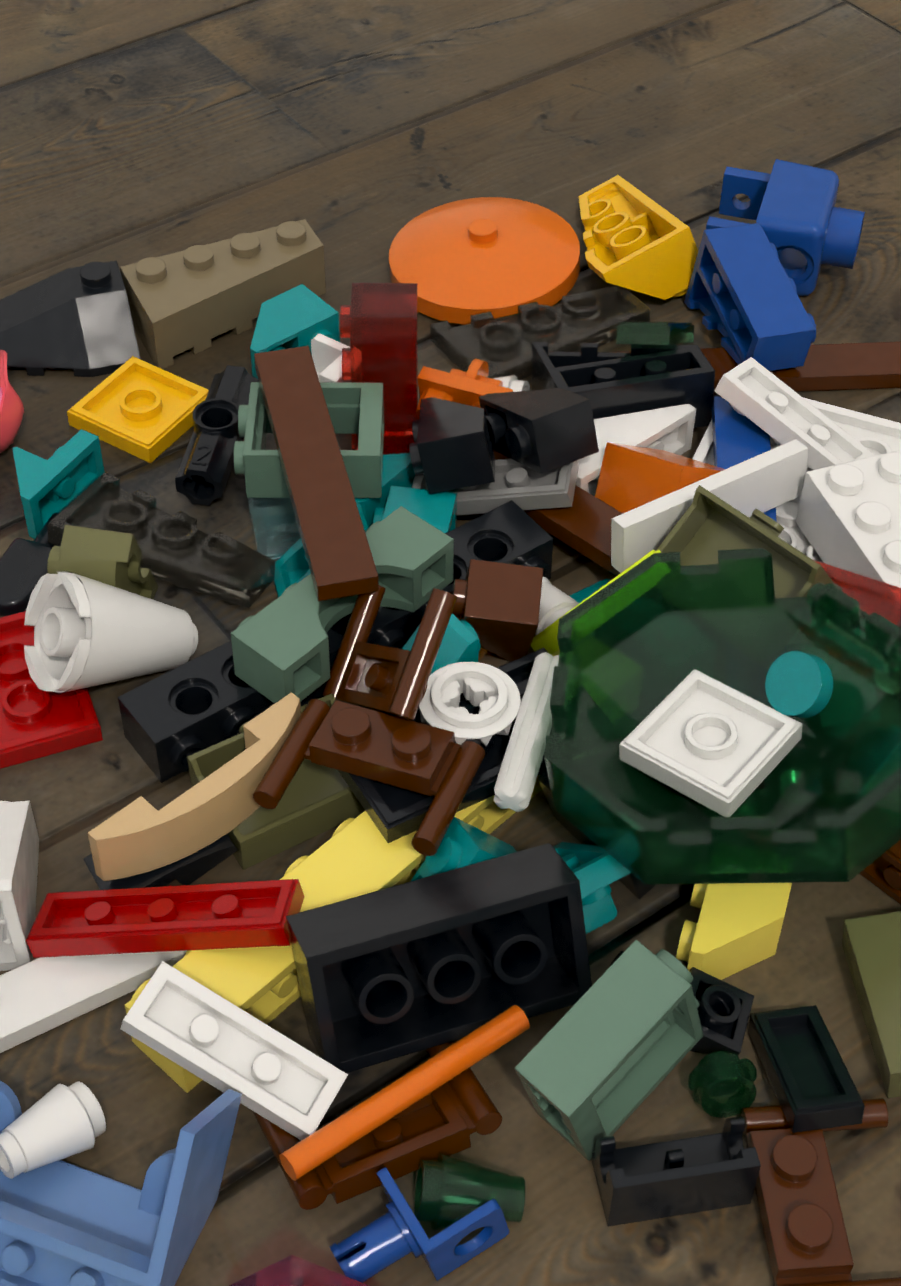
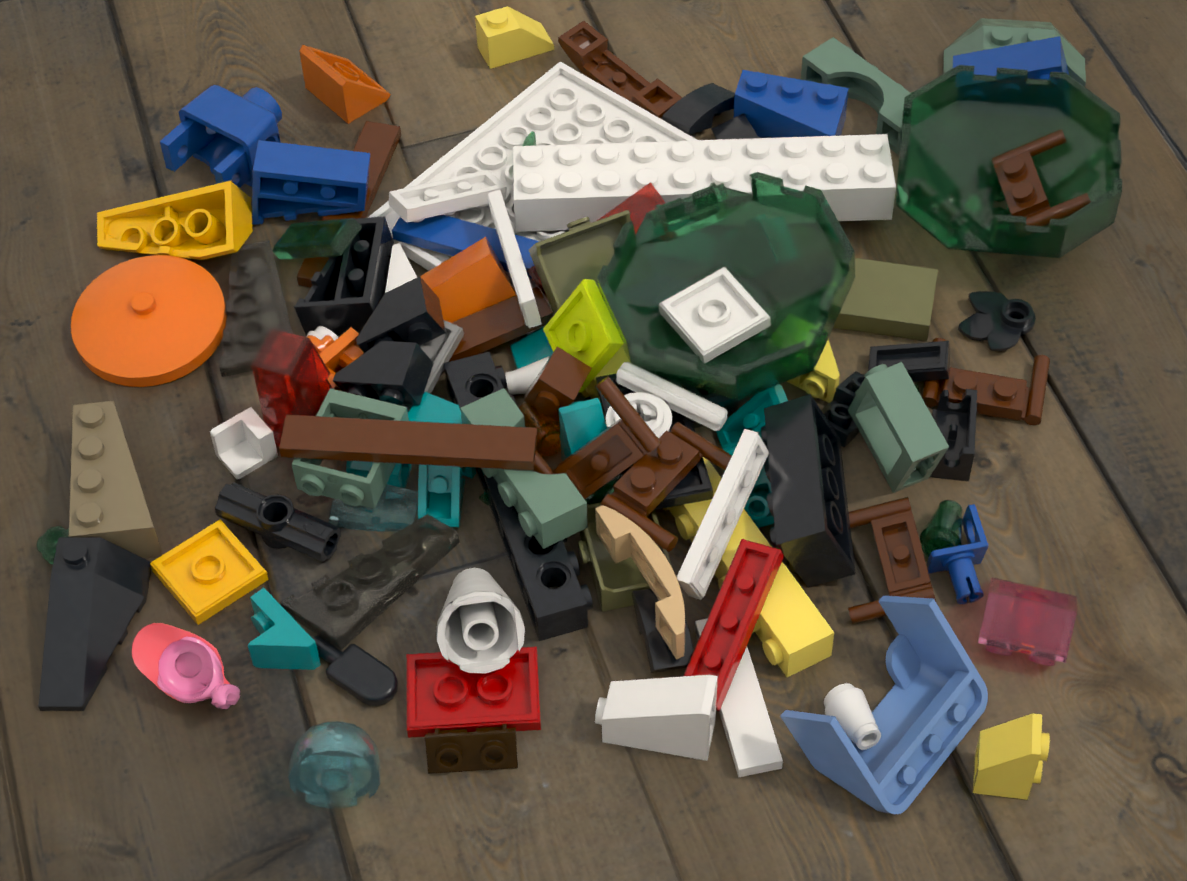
camera: 70 degrees left, 5 degrees up
olive cylinder [47,525,158,599] -> none
white plate [120,961,348,1141] -> none
teal slope [250,284,340,379] -> none
orange bar [279,1005,530,1181] -> none
teal tile [765,651,833,718] -> none
none -> white tile [677,429,769,600]

